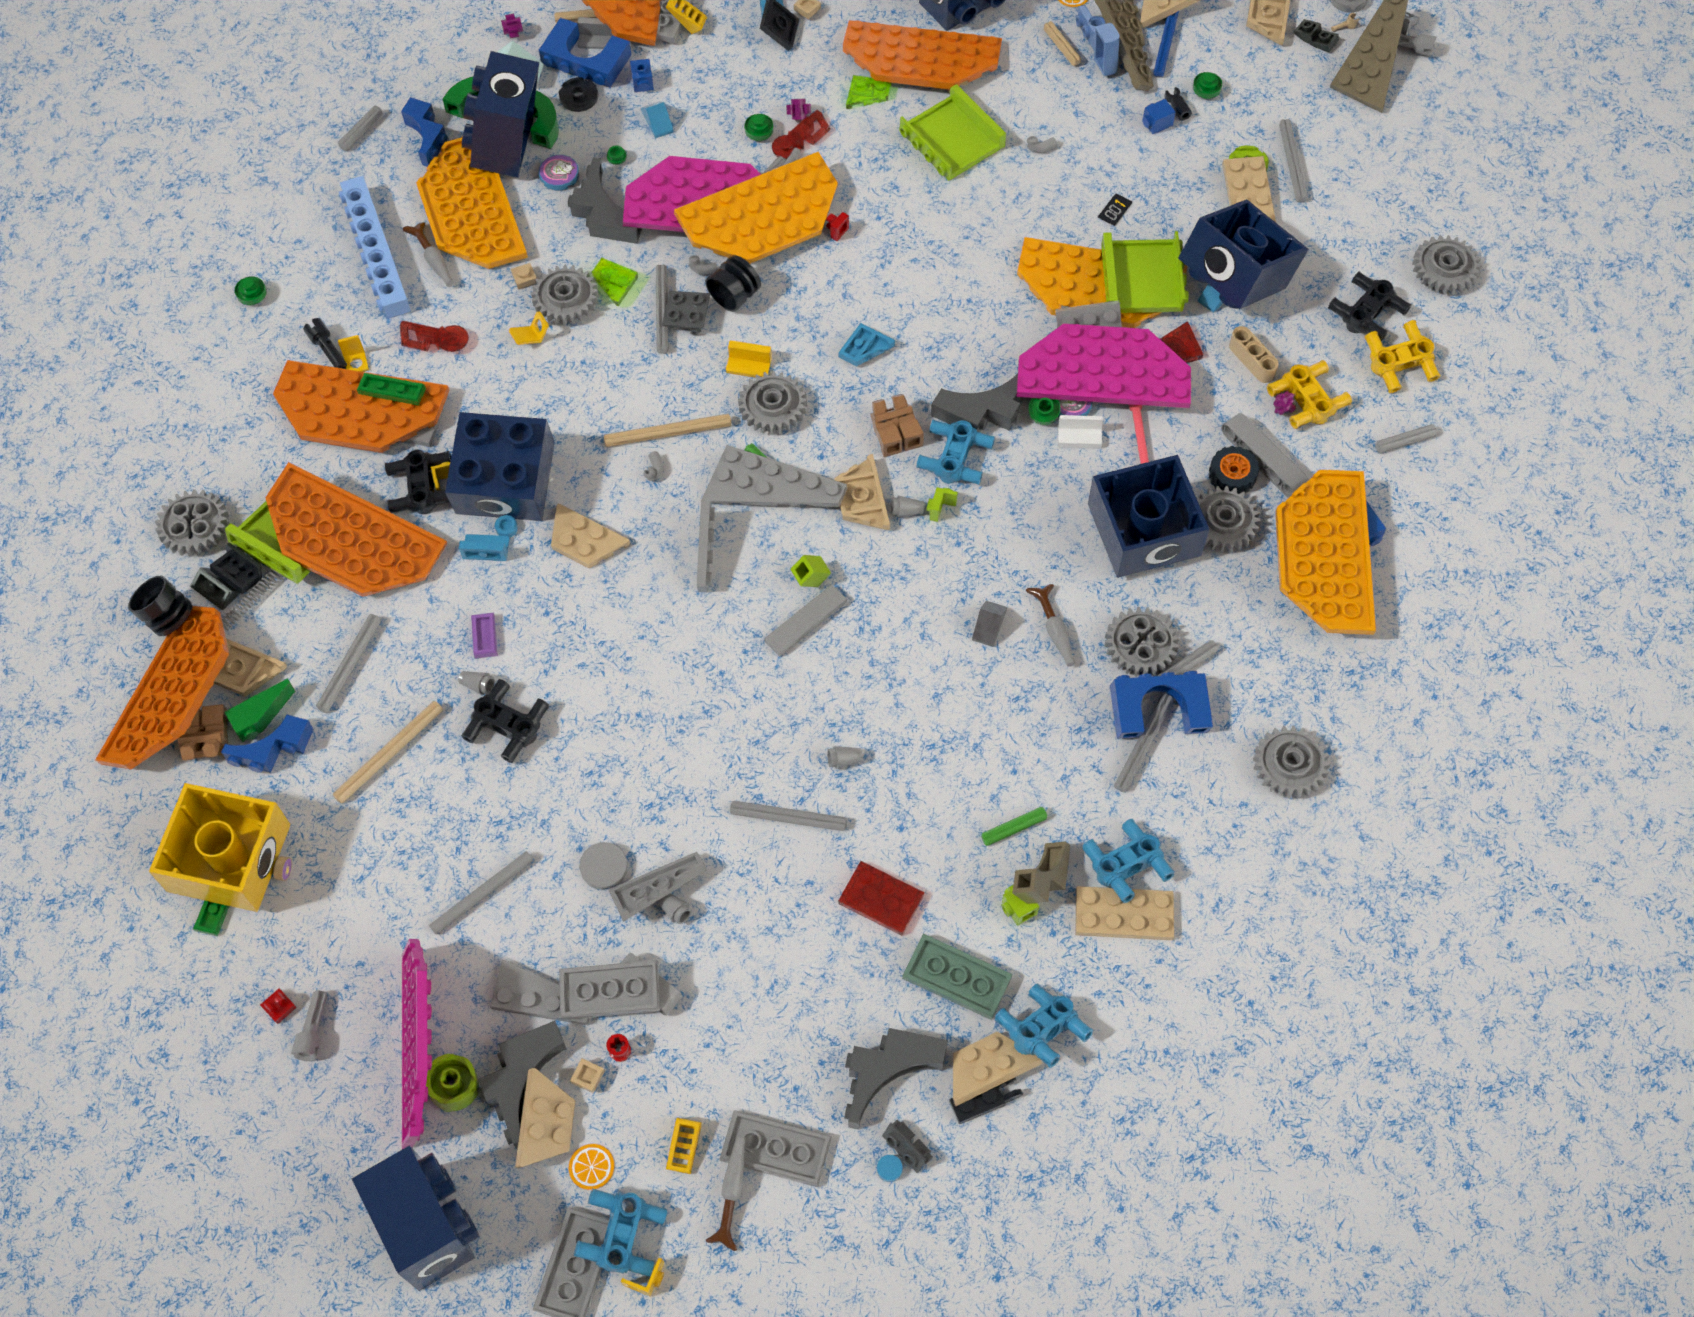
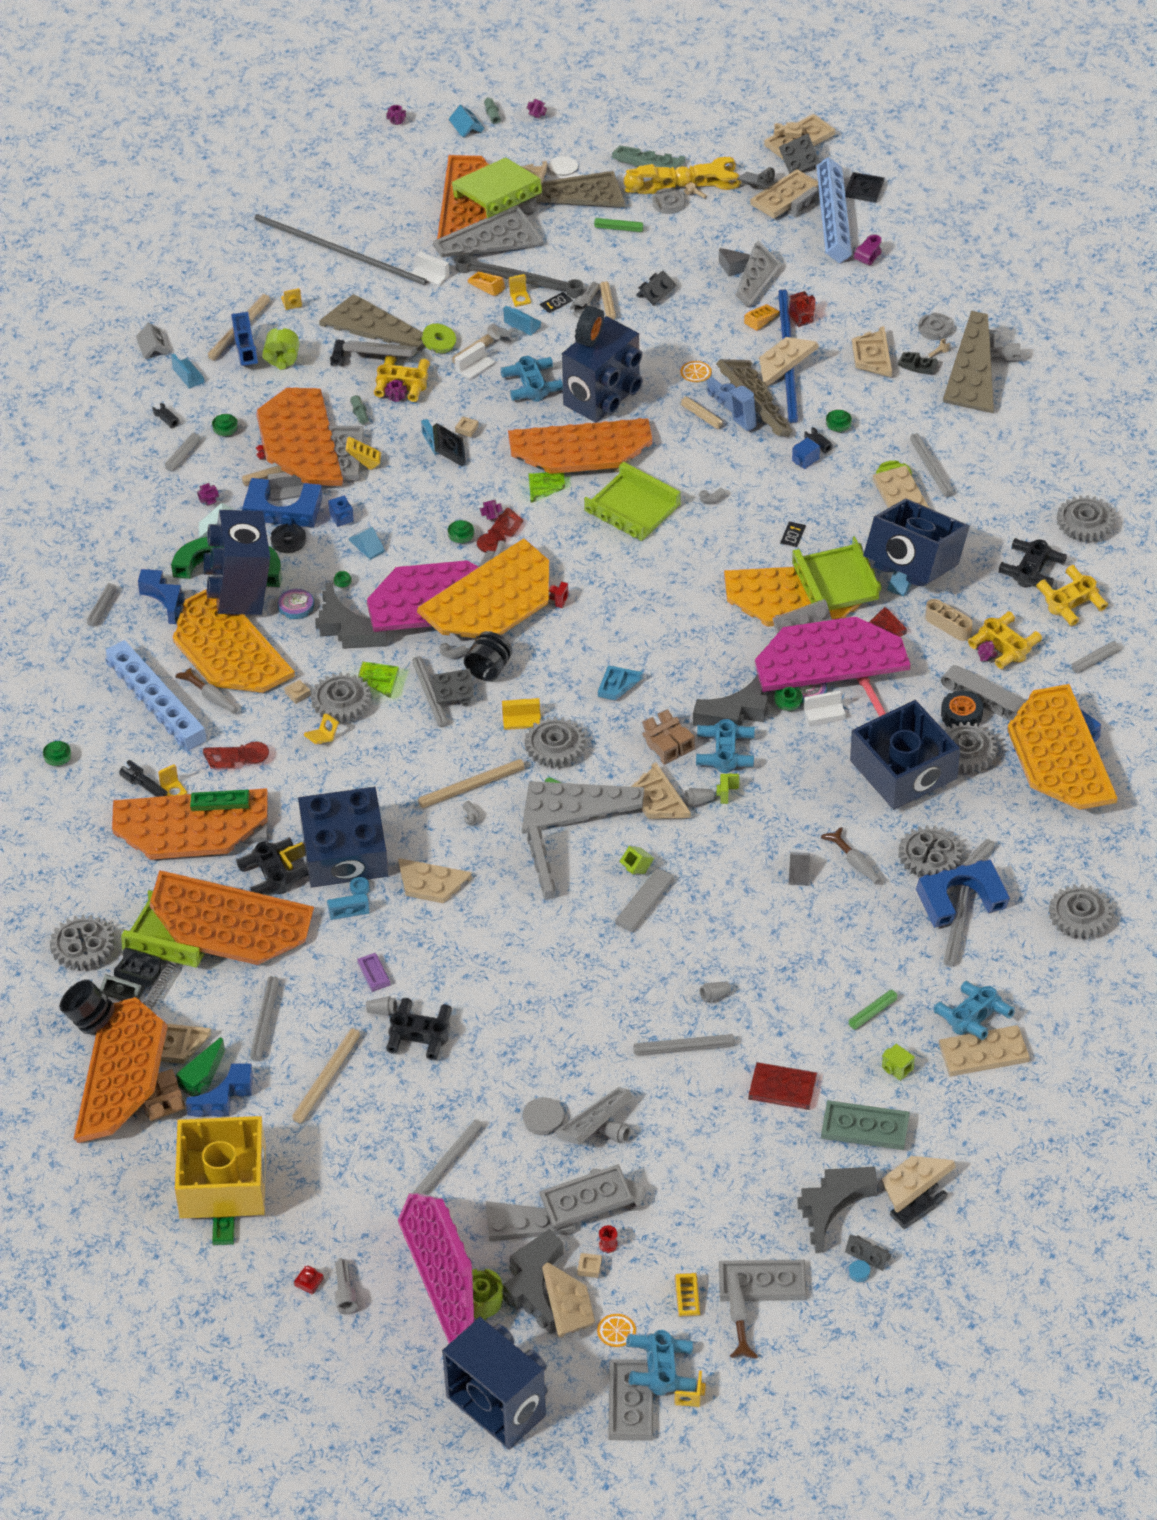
camera: 15 degrees left, 15 degrees down
tan tile [273,856,292,881] -> none
dark azure piece [995,983,1093,1068] -> none
dark tan arch [1012,841,1070,904] -> none

